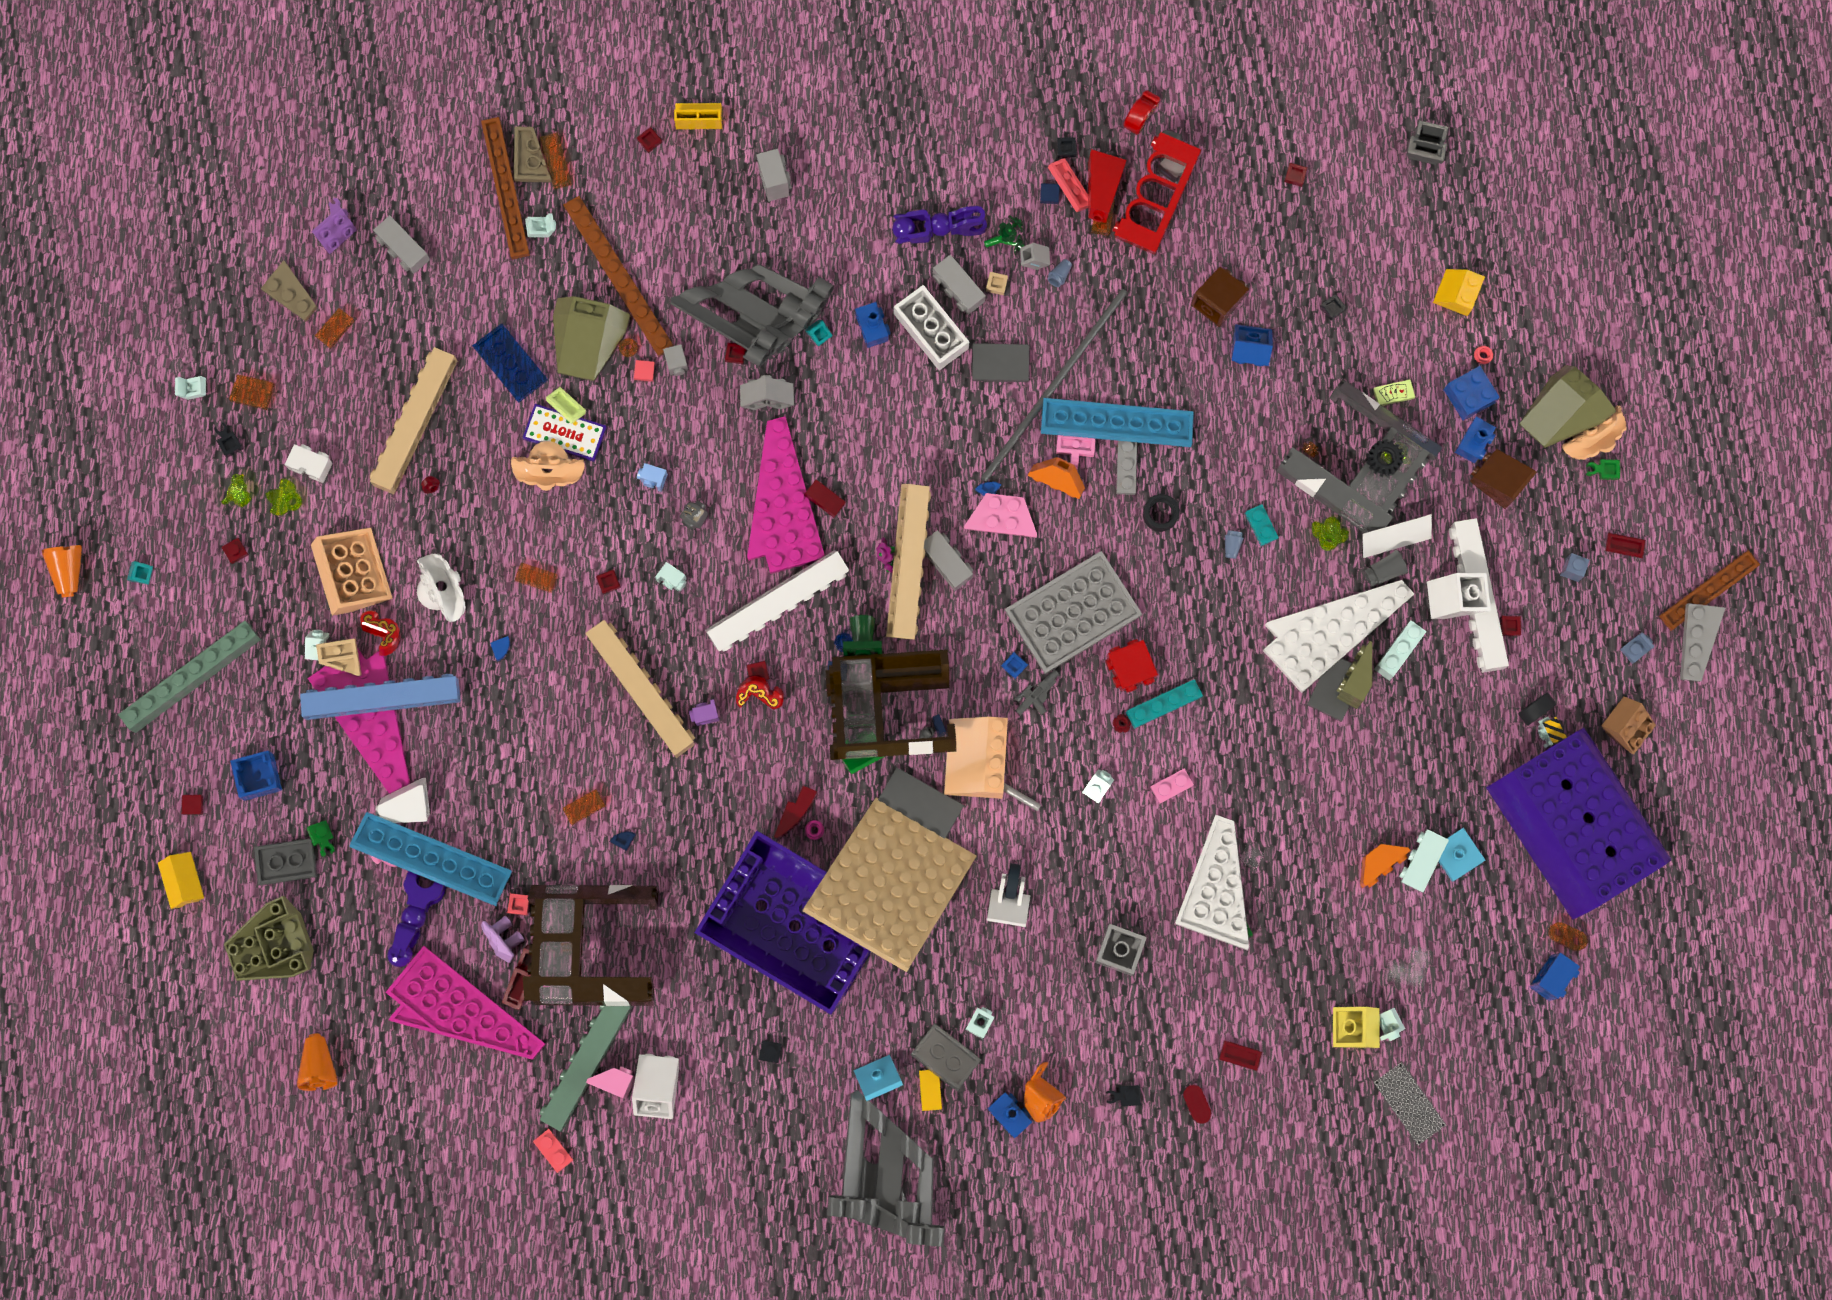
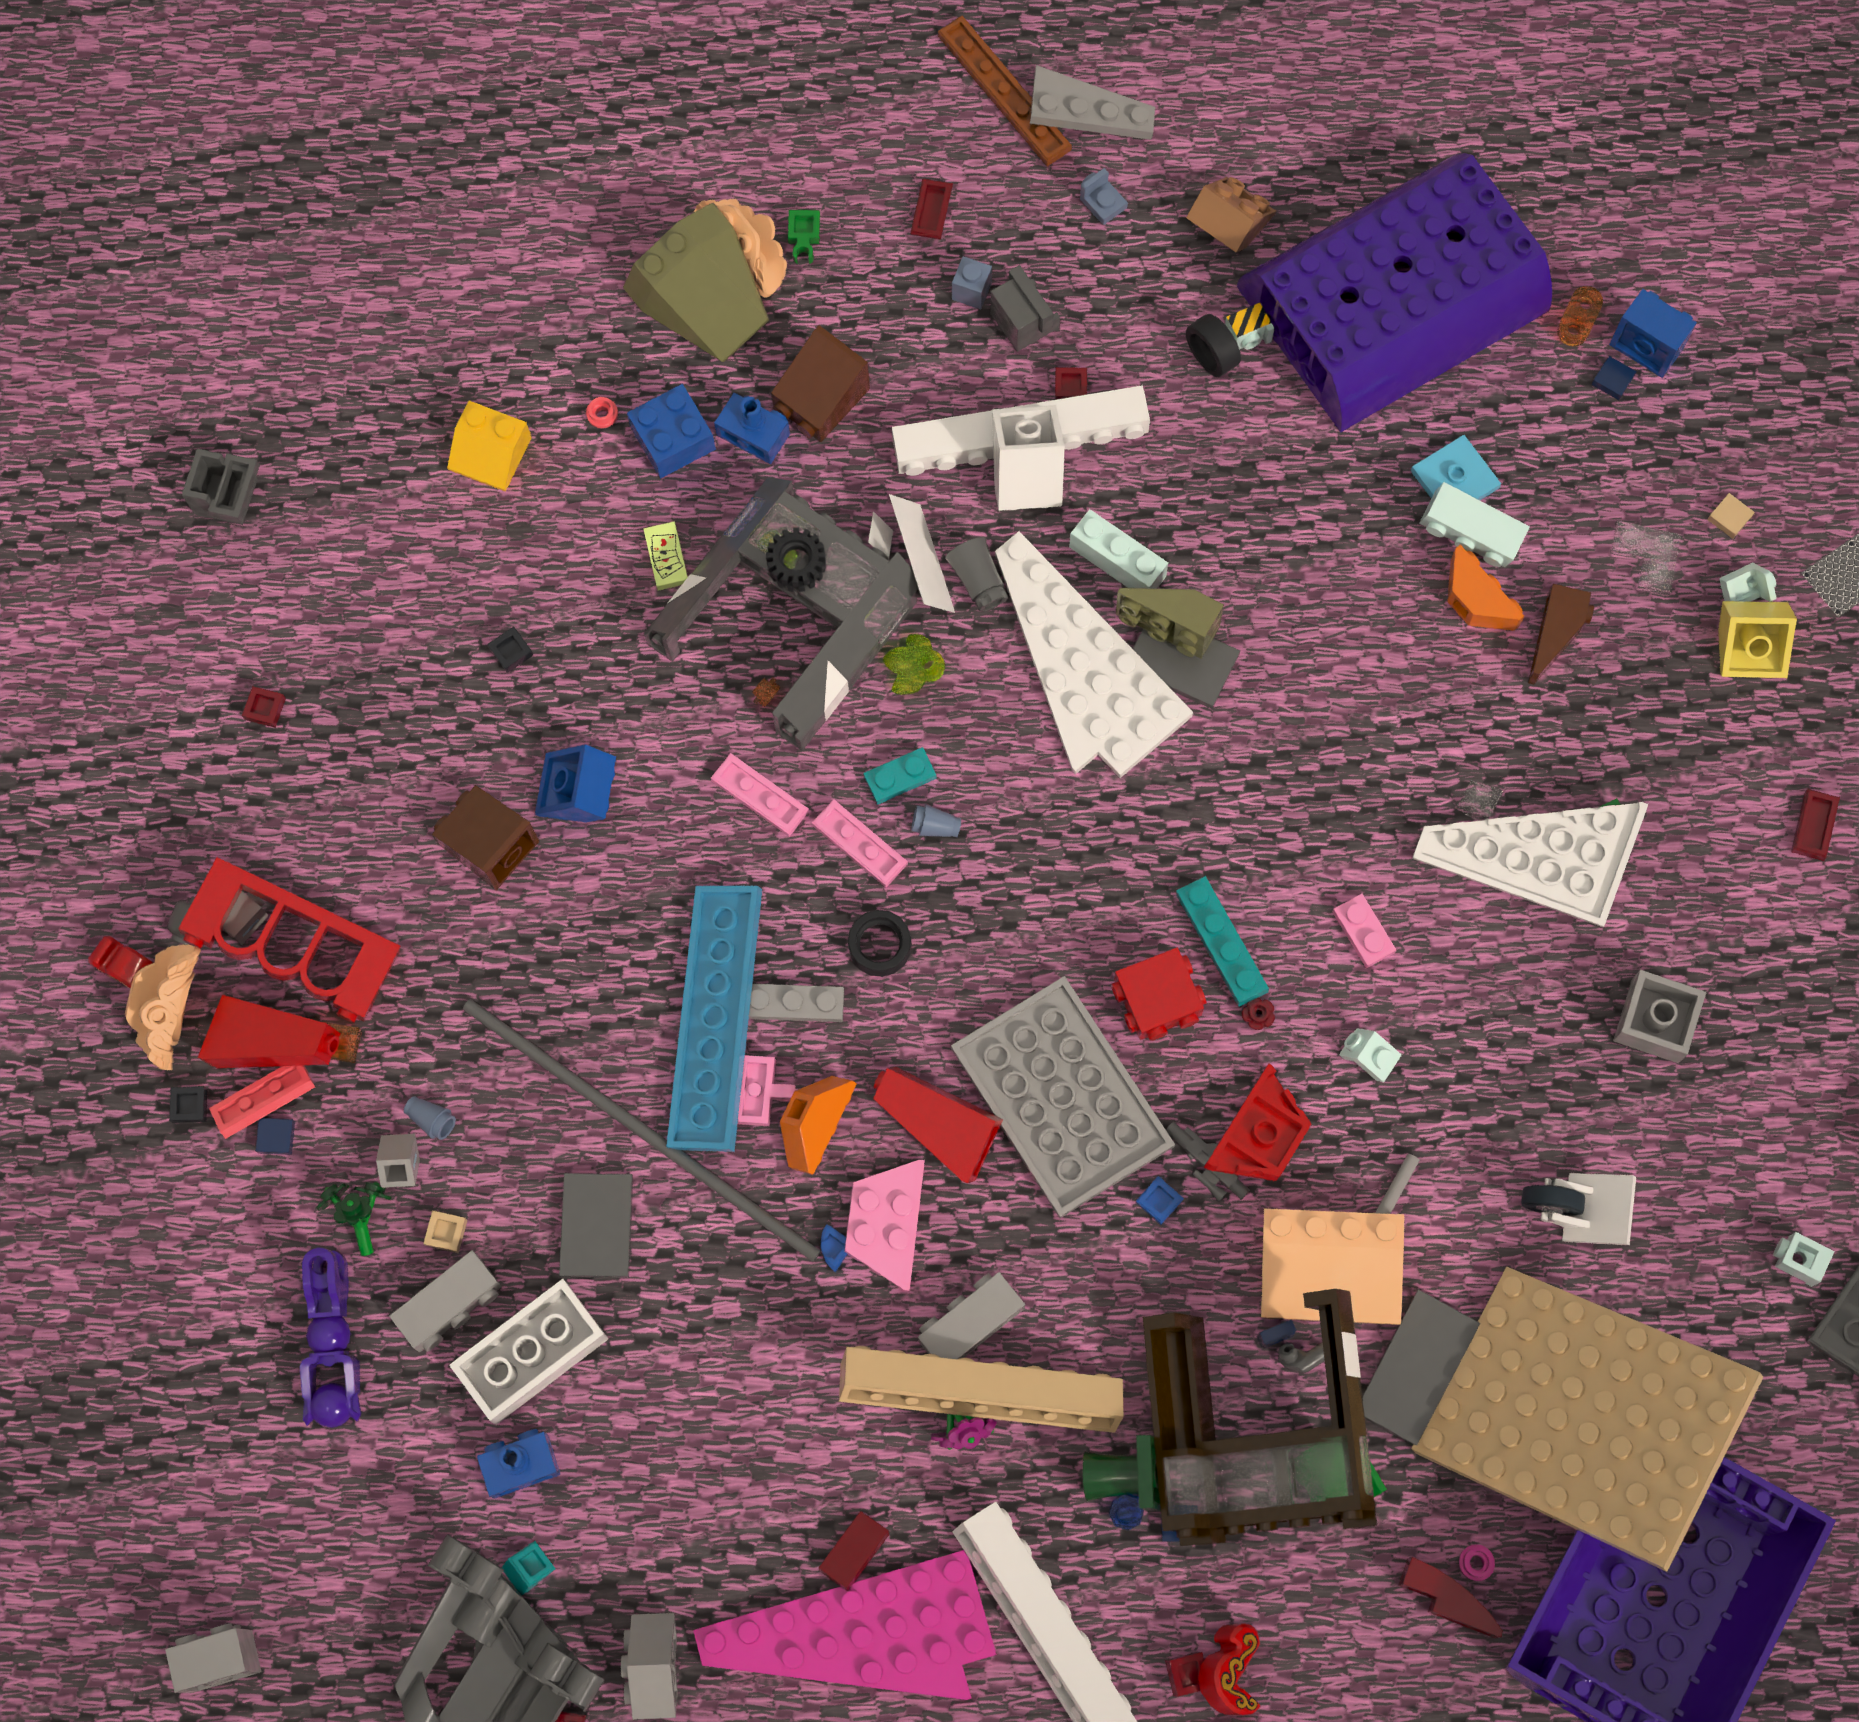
camera: 85 degrees left, 5 degrees down
none -> light nougat piece [125,944,201,1070]
none -> bright pink tile [711,753,809,837]
none -> bright pink tile [812,799,908,888]
none -> white sticker [868,512,893,561]
none -> red slope [873,1067,1003,1184]
none -> dark grey plate [990,265,1060,352]
none -> red wing [1204,1064,1312,1181]
none -> reddish brown slope [1528,584,1594,685]
none -> dark blue tile [1592,356,1637,400]
none -> tan tile [1707,493,1755,539]

